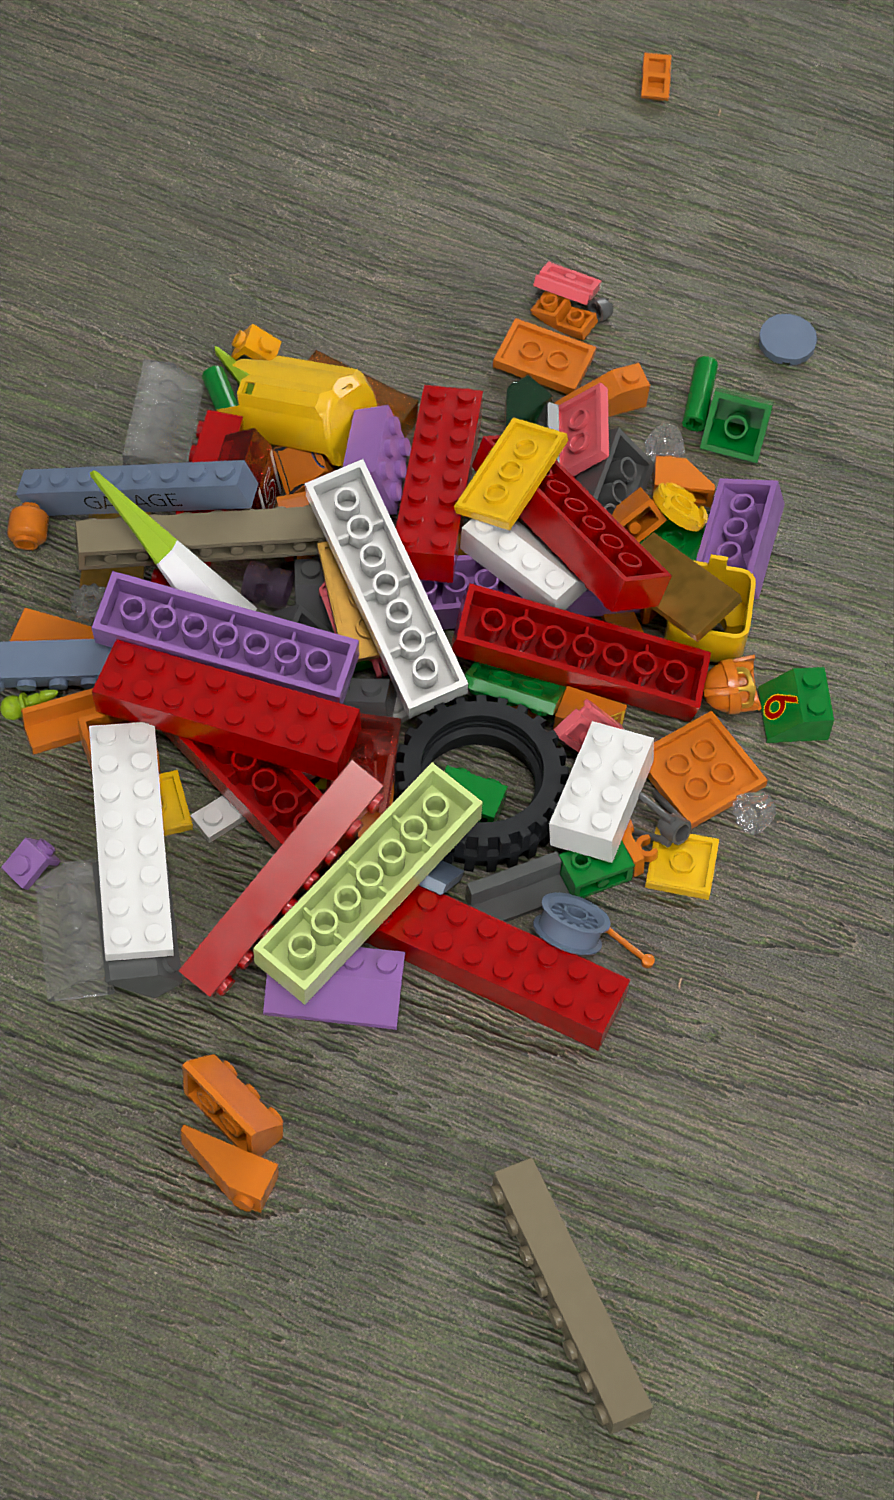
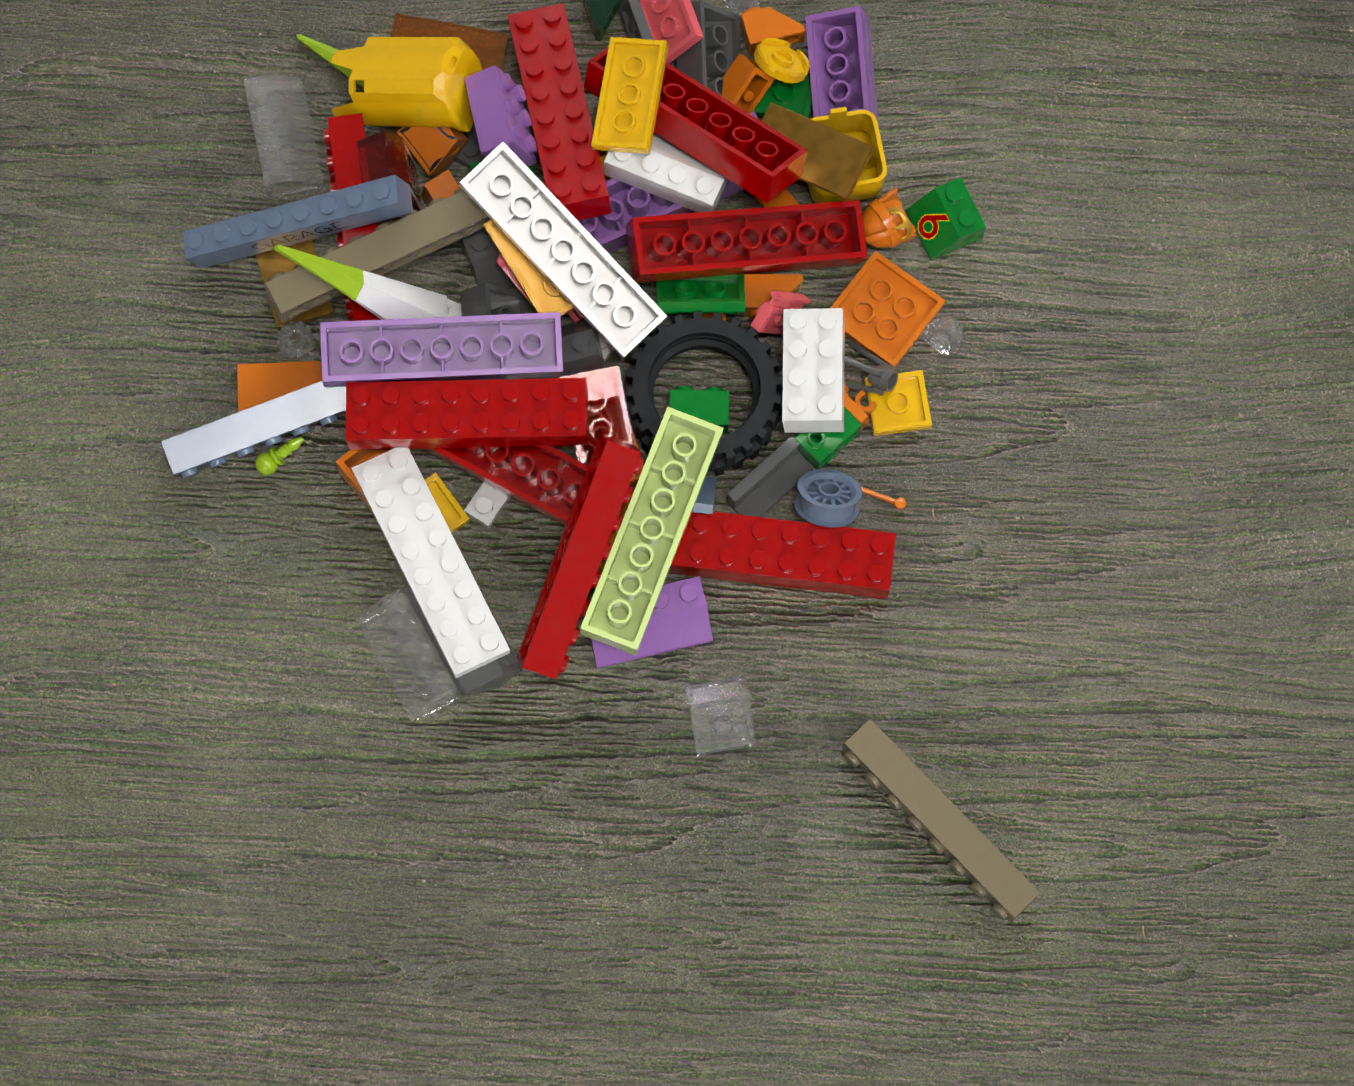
camera: 20 degrees left, 15 degrees up
medium lavender bracket [1,837,61,890] -> none
orange head [7,502,49,550] -> none
orange panel [21,688,97,755] -> none
orange slope [181,1124,278,1213] -> none
orange slope [182,1054,283,1157] -> none
green piece [202,366,246,438] -> none
light orange bracket [231,324,282,361] -> none
wheel [241,561,294,610] -> none
none -> clear slope [684,676,756,756]

